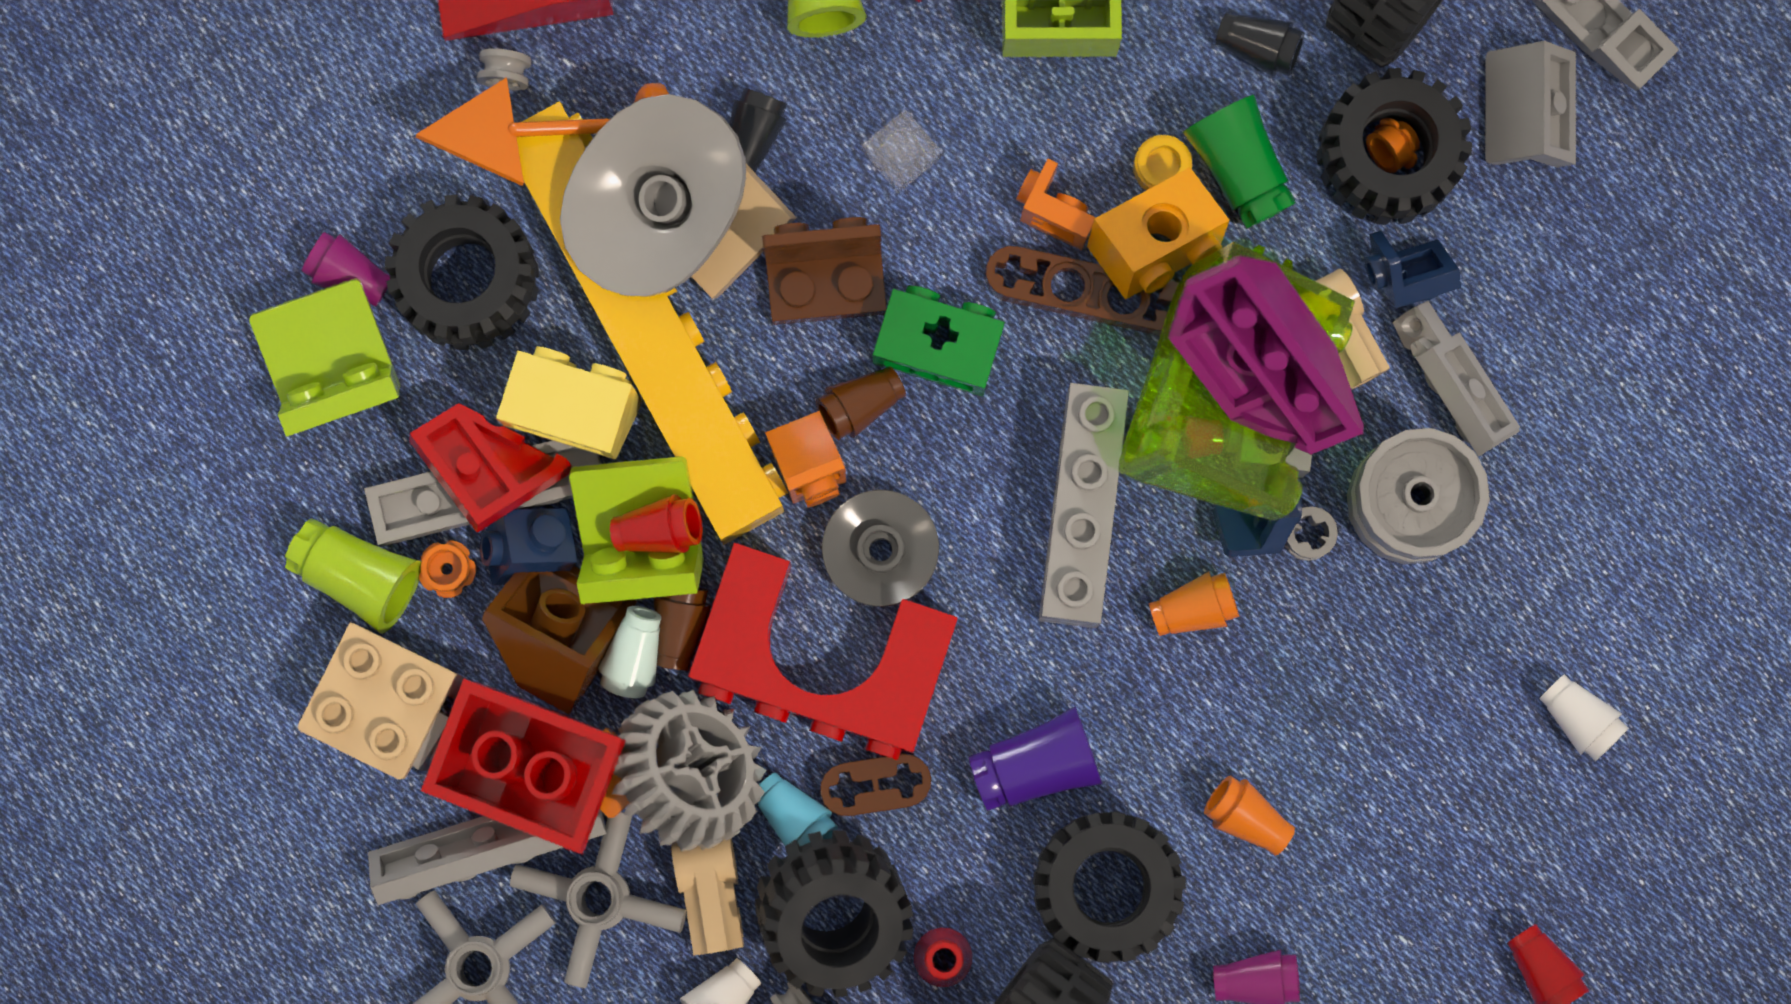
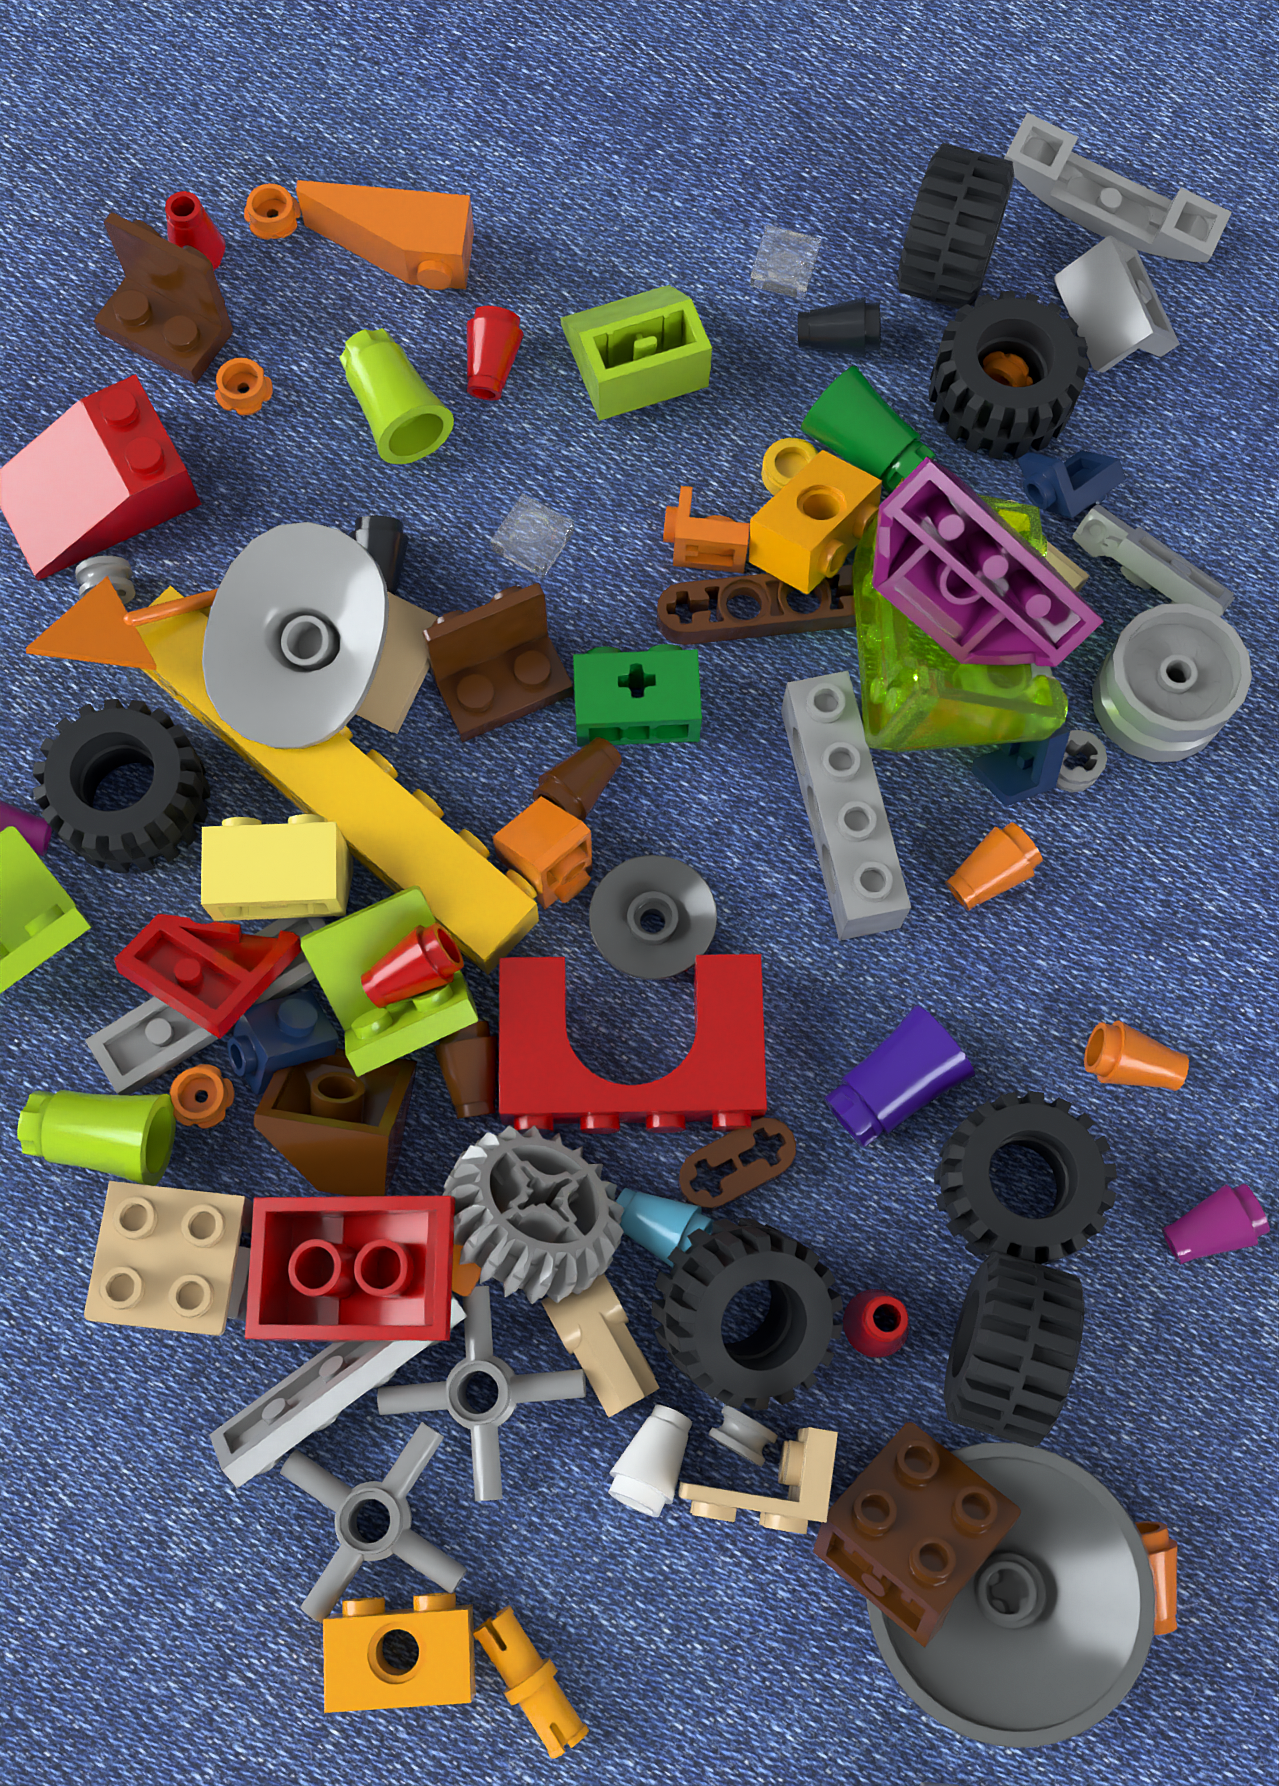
camera: 20 degrees left, 10 degrees down
light aqua cone [598,606,661,698] -> none

